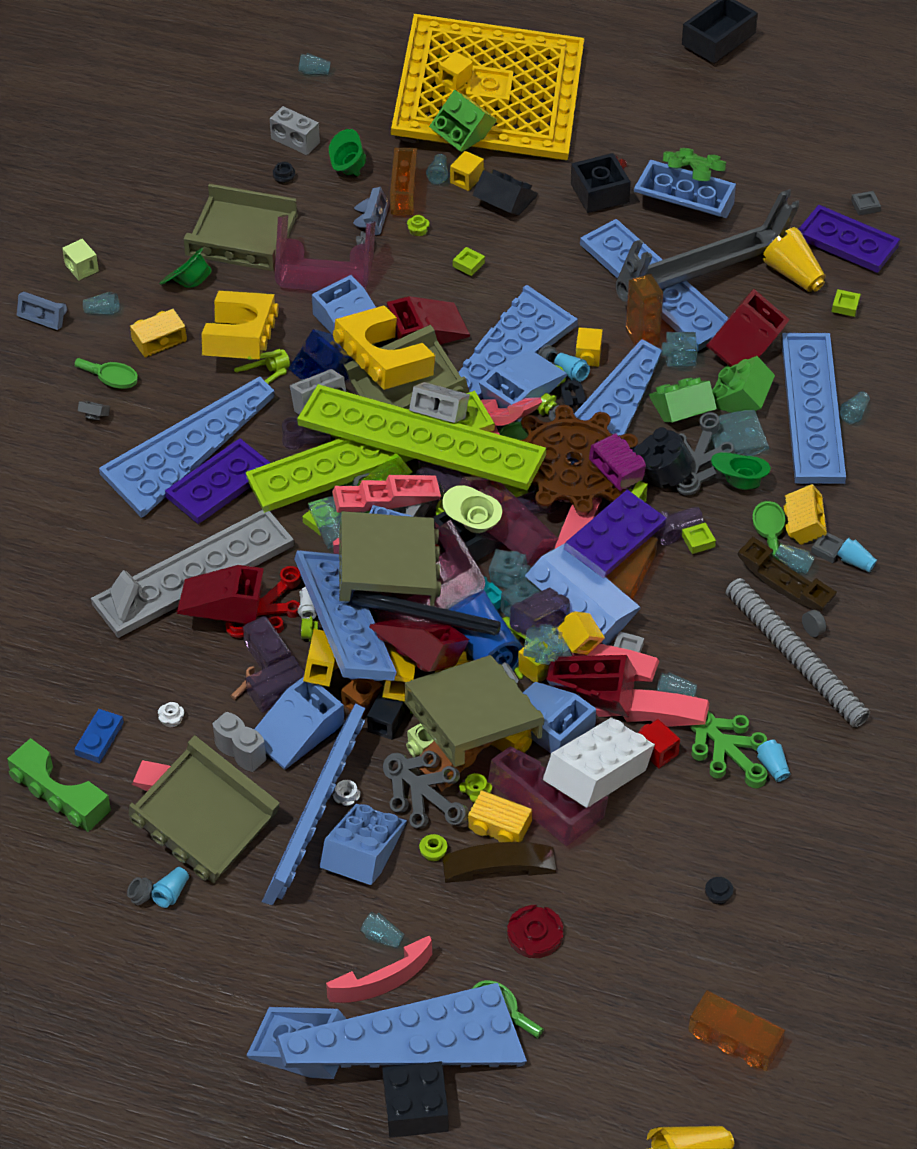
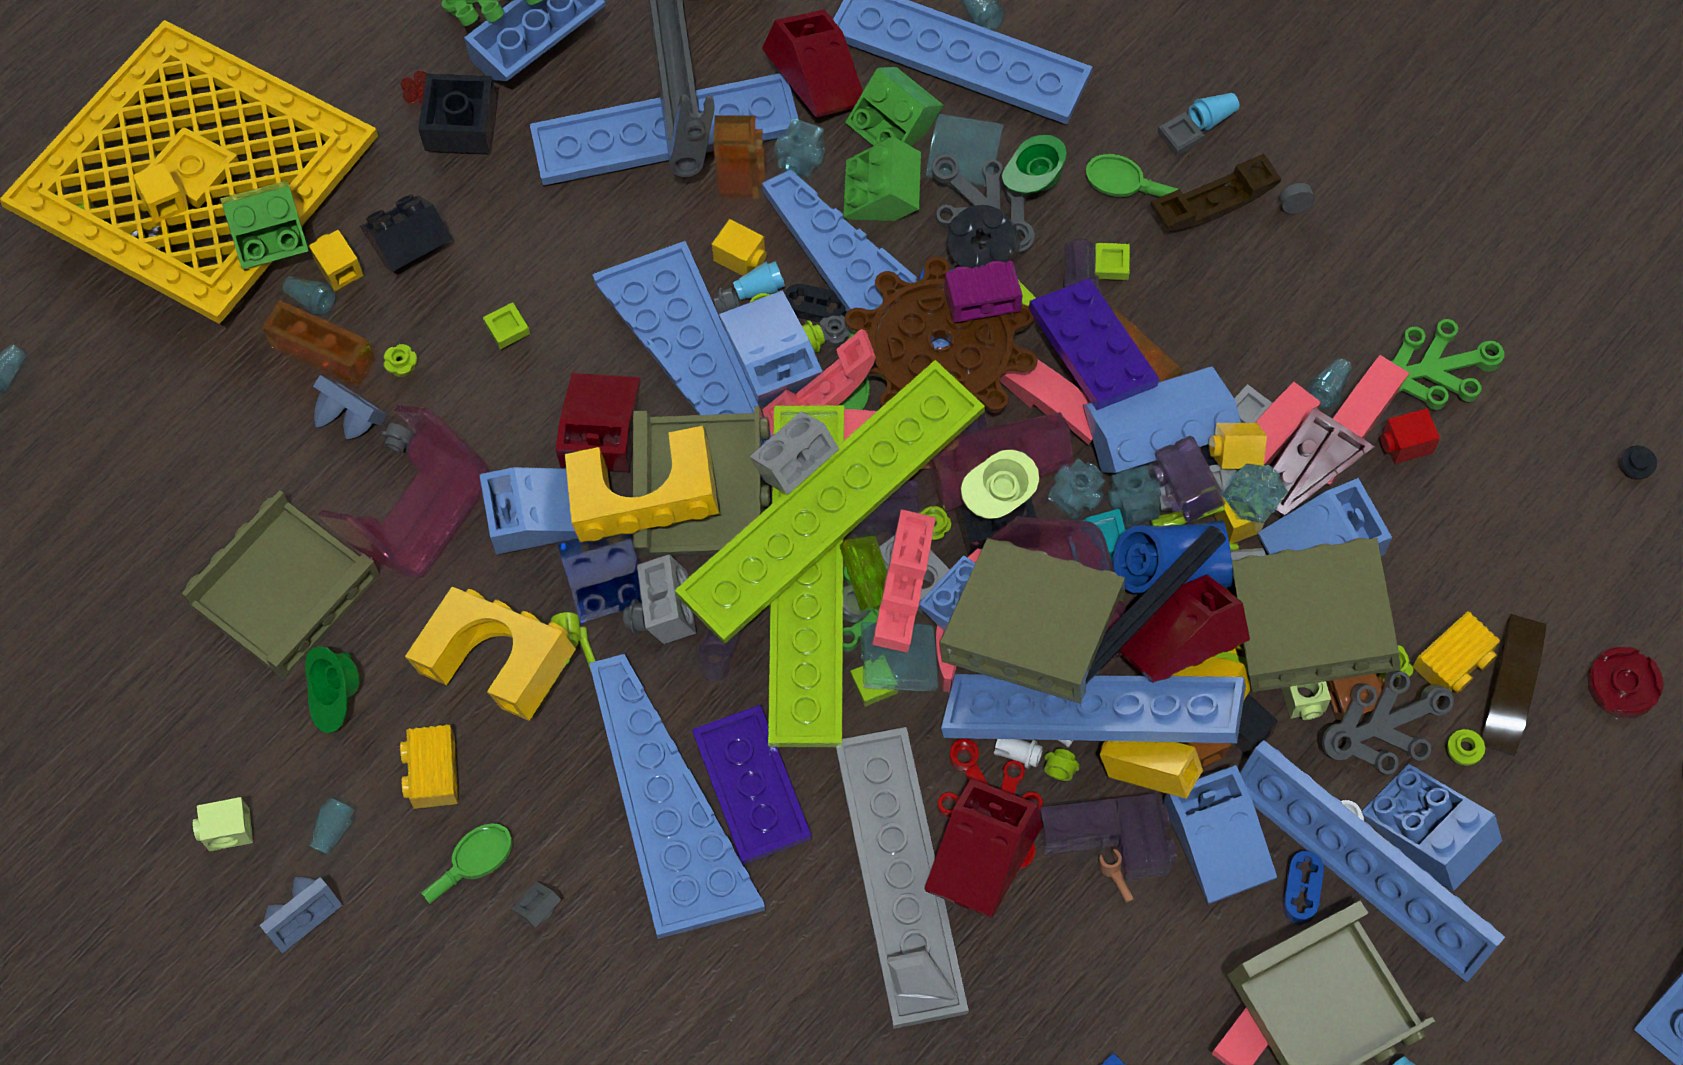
camera: 65 degrees left, 15 degrees up
white plate [158,702,184,727] -> none
light grey brick [212,712,266,772] -> none
light grey brick [270,106,320,155] -> none
black plate [273,162,295,183] -> none
coral slope [326,936,432,1003] -> none
green piece [329,129,366,176] -> none
clear light blue cone [360,912,405,949] -> none
clear pink wedge [488,746,609,846] -> none
white brick [543,718,655,808] -> none
light grey piece [726,578,870,727] -> none
medium azure cone [757,740,791,782] -> none
clear light blue cone [774,543,815,575] -> none
yellow brick [784,484,827,545] -> none
none -> blue beam [1283,851,1324,924]

